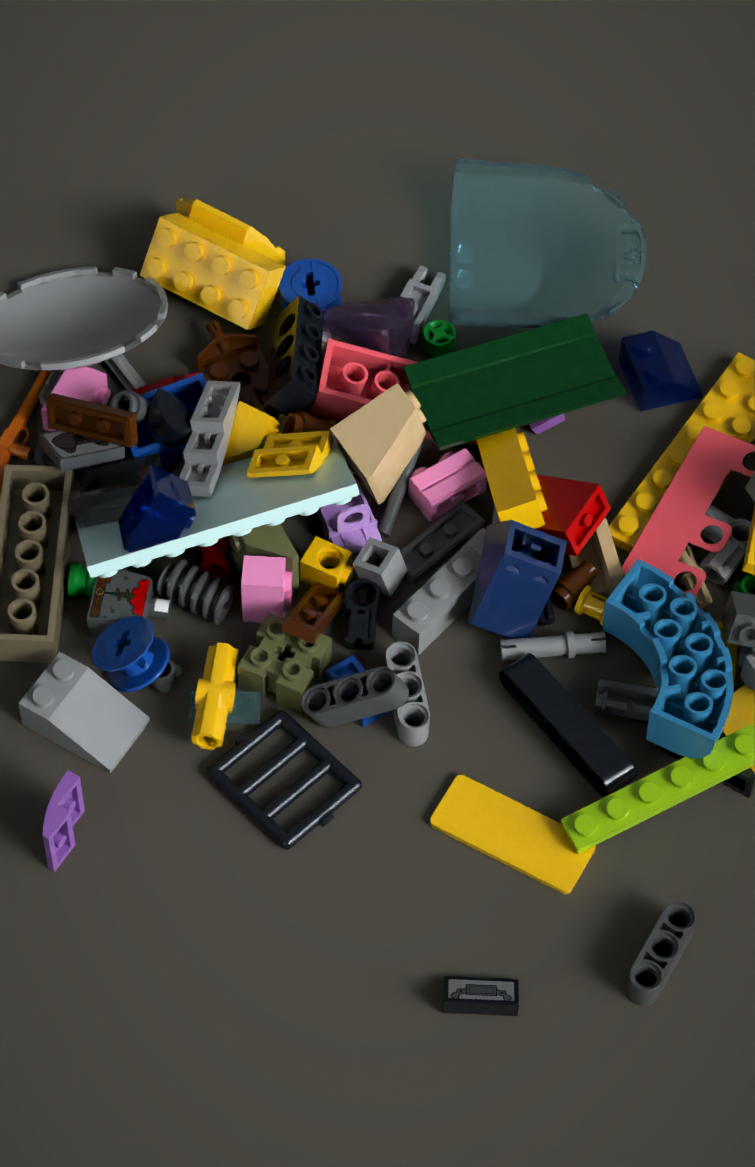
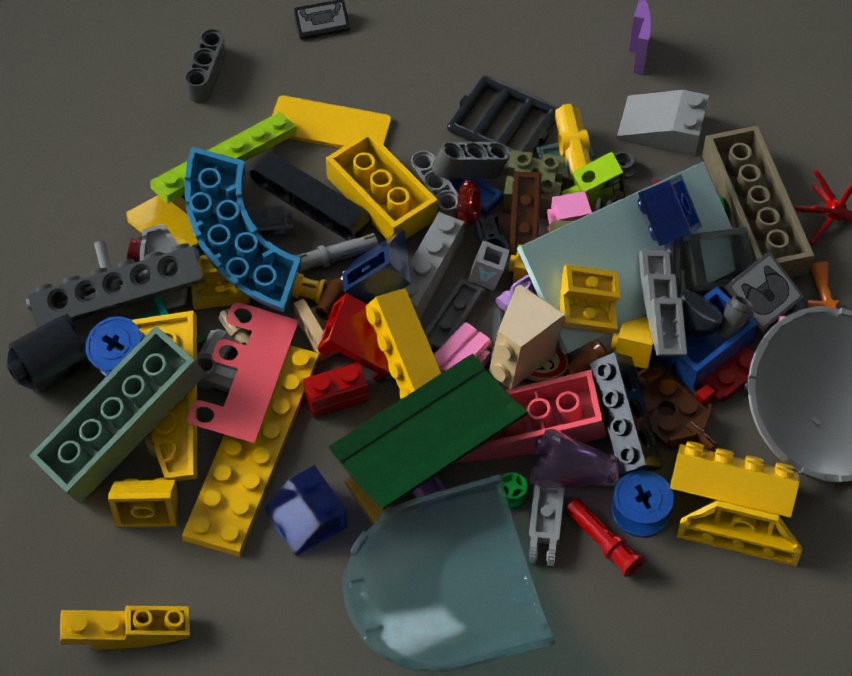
camera: 165 degrees right, 0 degrees up
reddish brown tile [46,393,138,448] -> none
blue piece [91,616,170,692] -> none
none -> red brick [303,362,369,418]
none -> yellow brick [326,131,438,239]
none -> clear red gear [457,181,482,225]
none -> lime torso [561,152,626,212]
none -> red pin [566,498,644,577]

